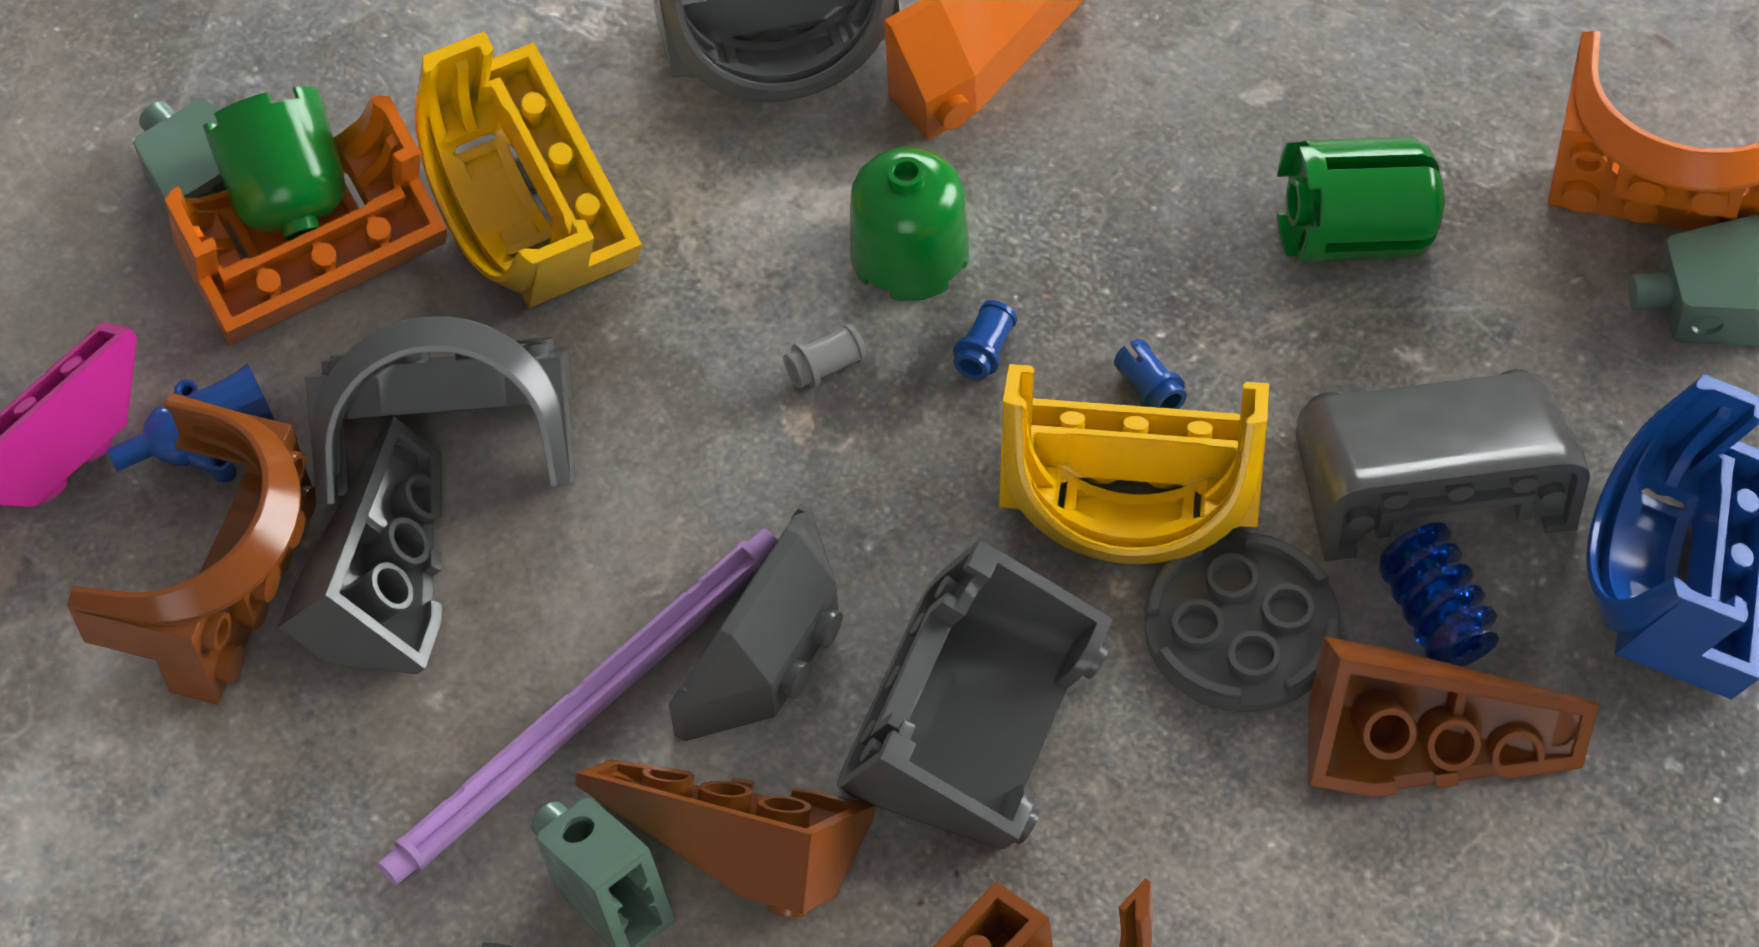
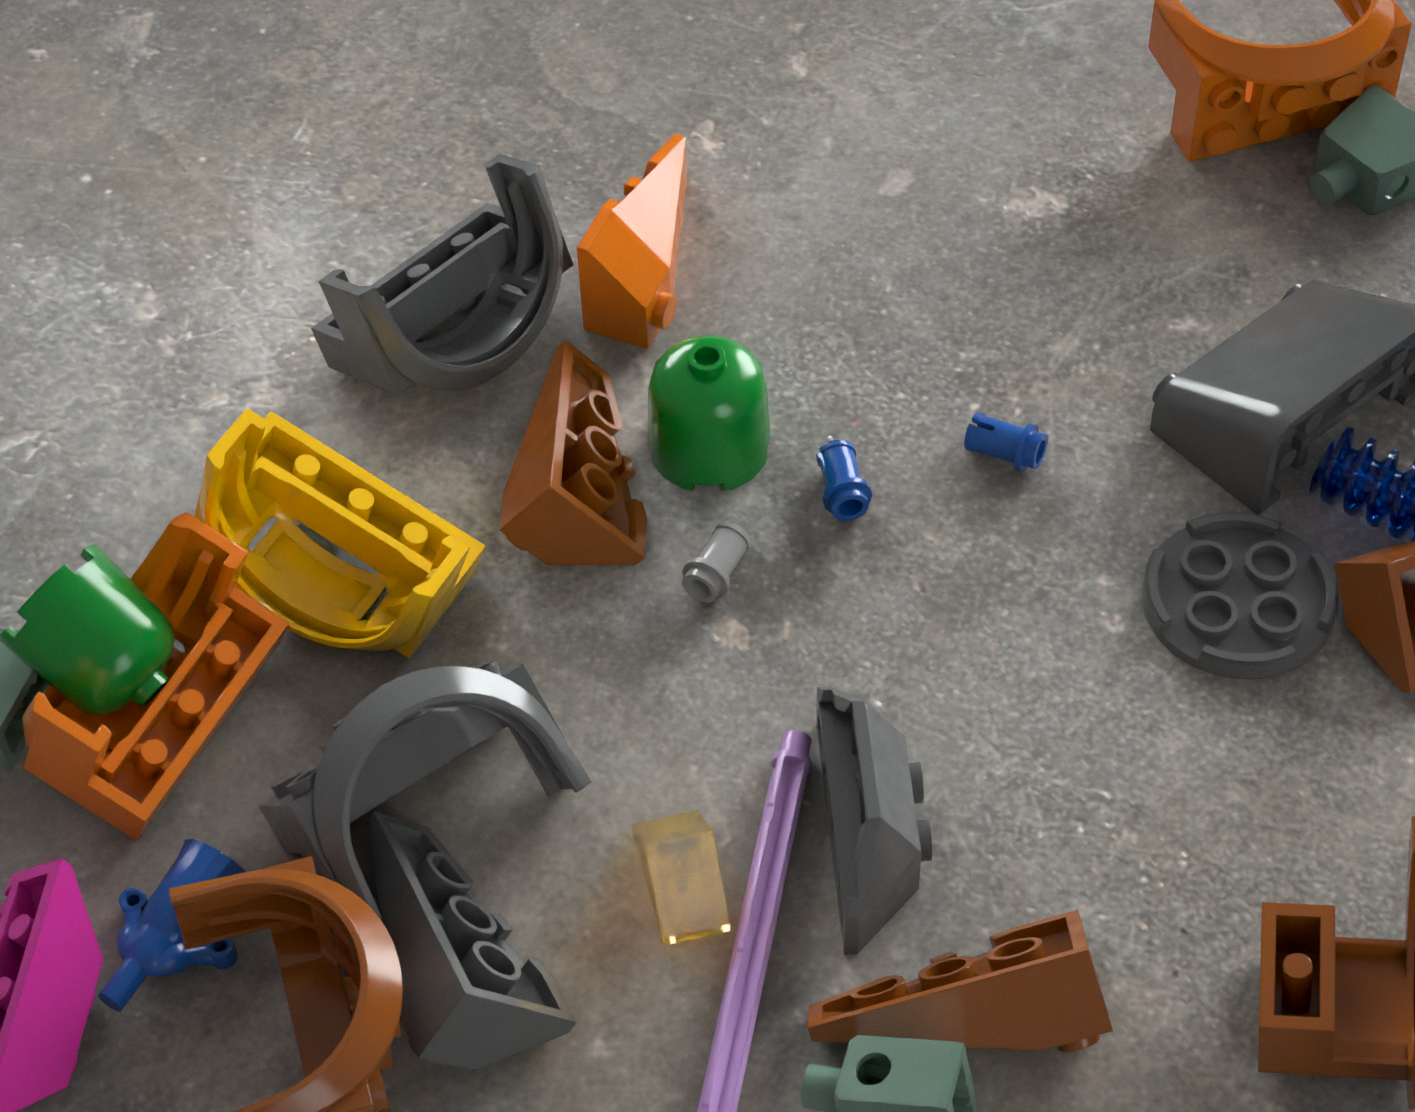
camera: 35 degrees left, 5 degrees down
dark grey windscreen [837,539,1113,850] -> none
yellow piece [999,364,1269,564] -> none
green cylinder [1277,137,1445,262] -> none
none -> dark orange wedge [499,340,647,565]
none -> clear yellow slope [632,810,730,946]

